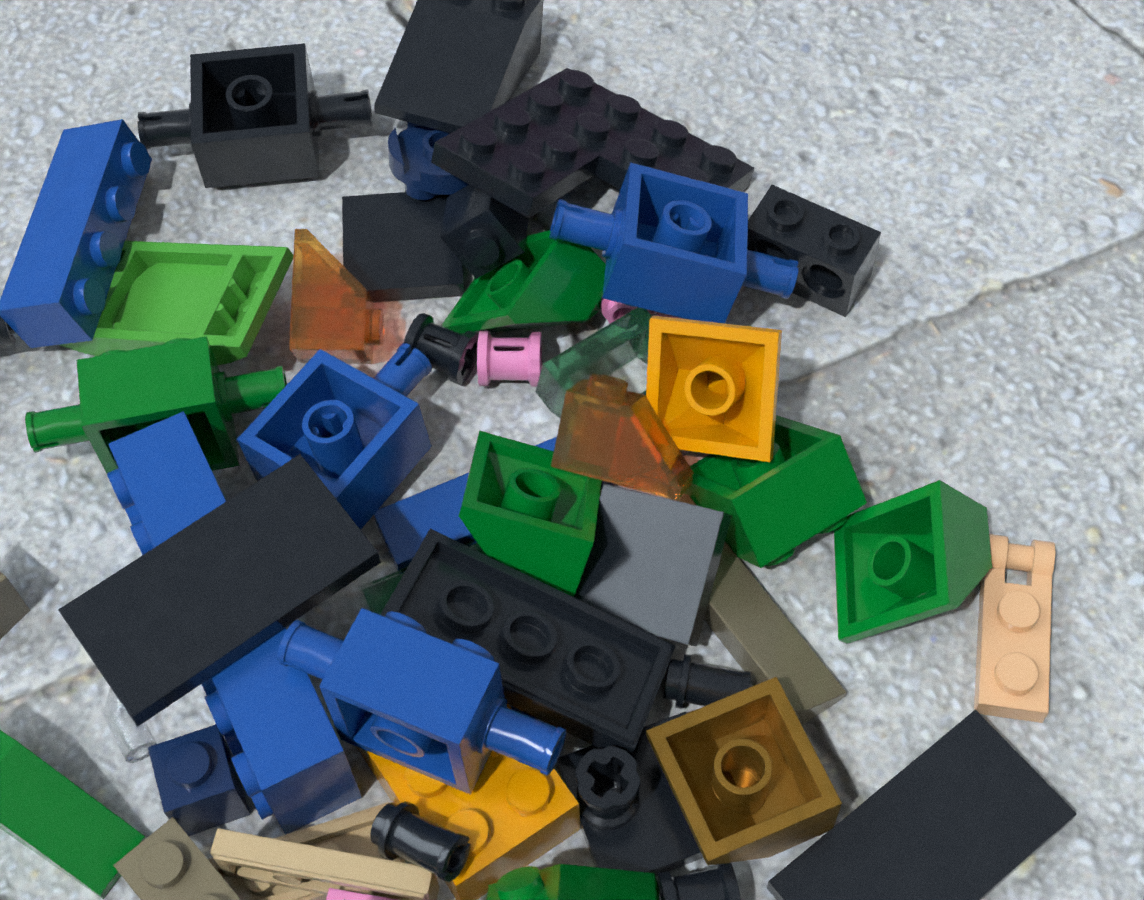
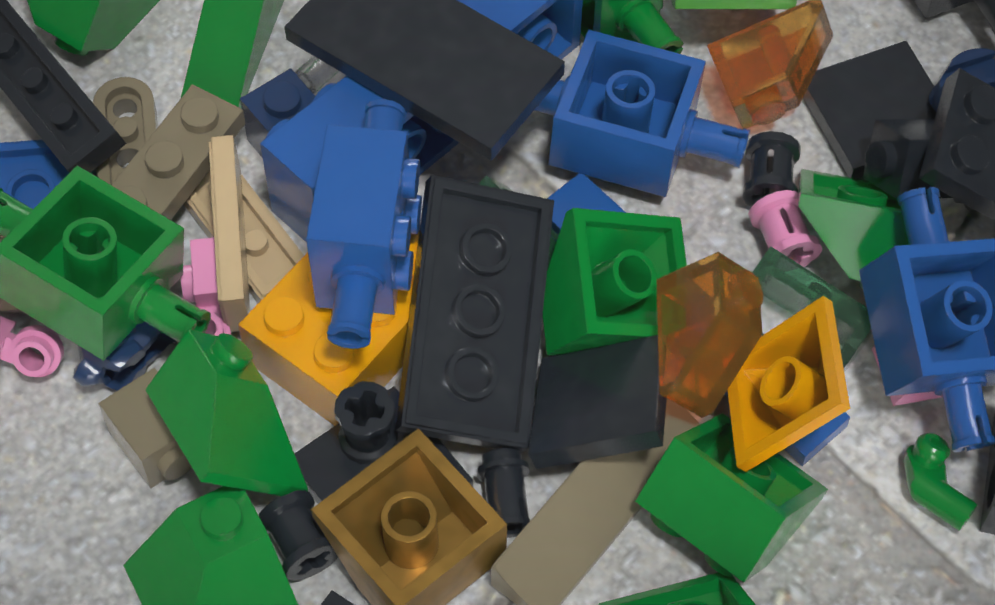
camera: 70 degrees right, 0 degrees up
black pin [370,801,471,882] -> none
none -> green arm [903,433,978,532]

